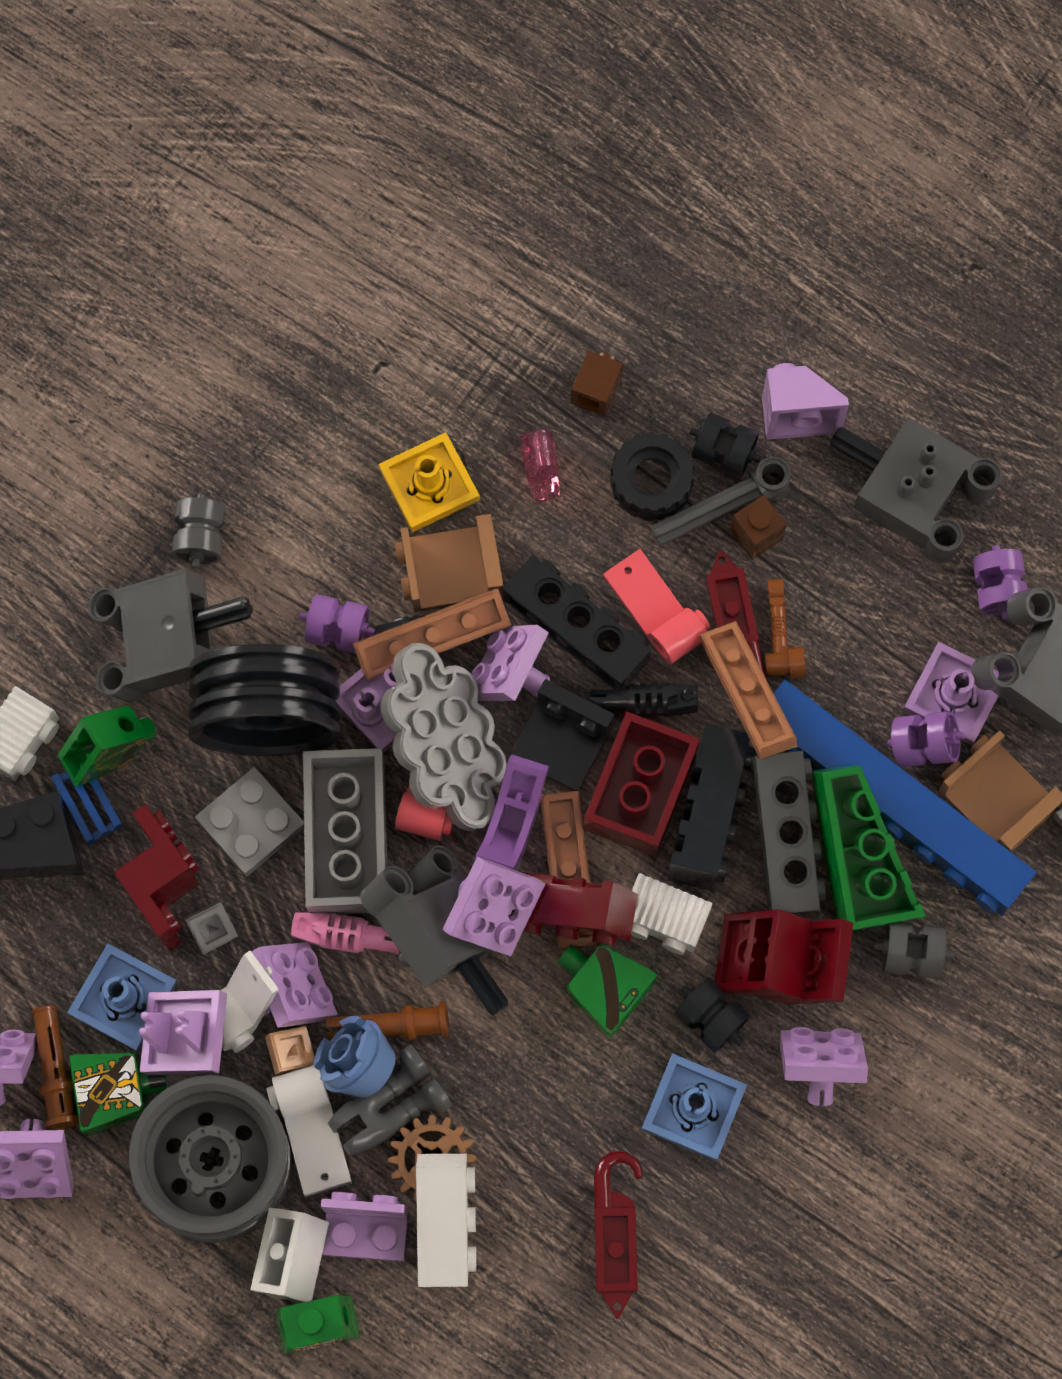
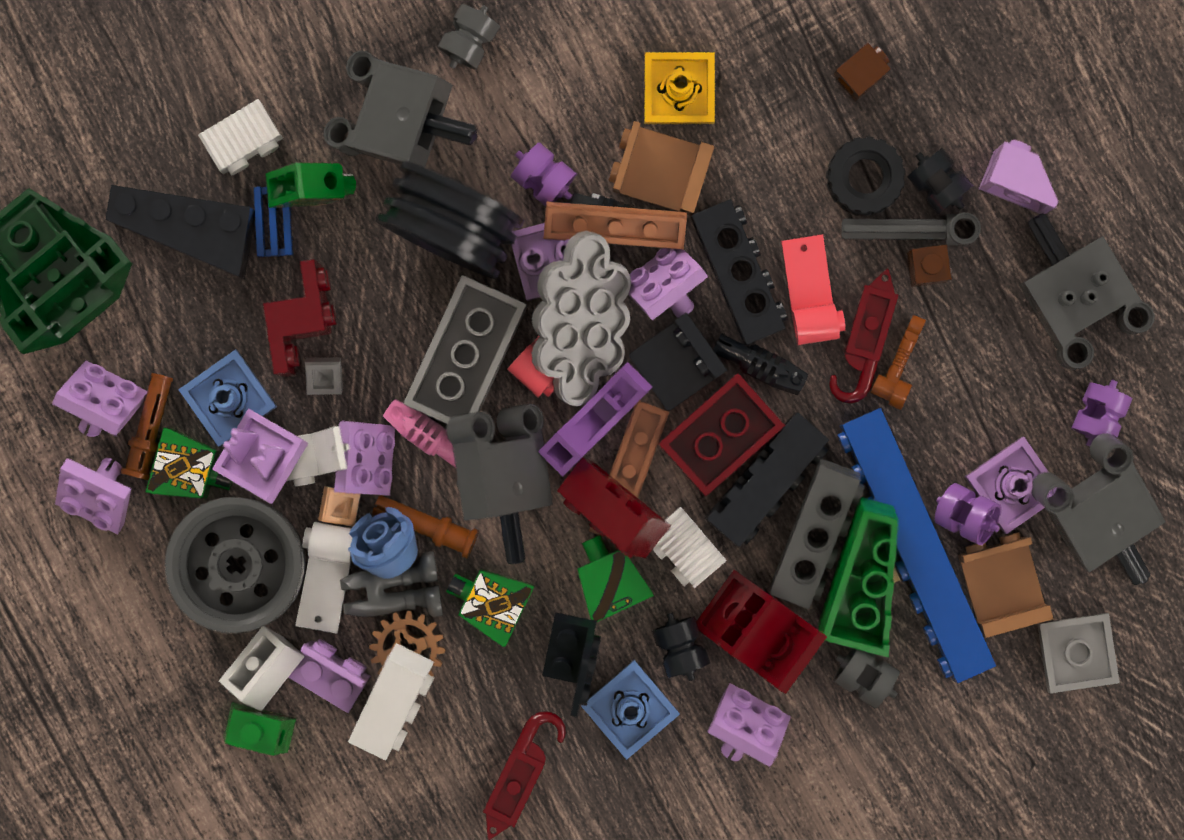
camera: 25 degrees right, 15 degrees up
light grey plate [195,766,304,877] -> none
lavender plate [442,856,545,956] -> none
clear pink hinge [519,429,560,502] -> none
nougat tile [700,621,797,760] -> none
none -> torso [446,569,535,647]
none -> black bracket [542,612,601,717]

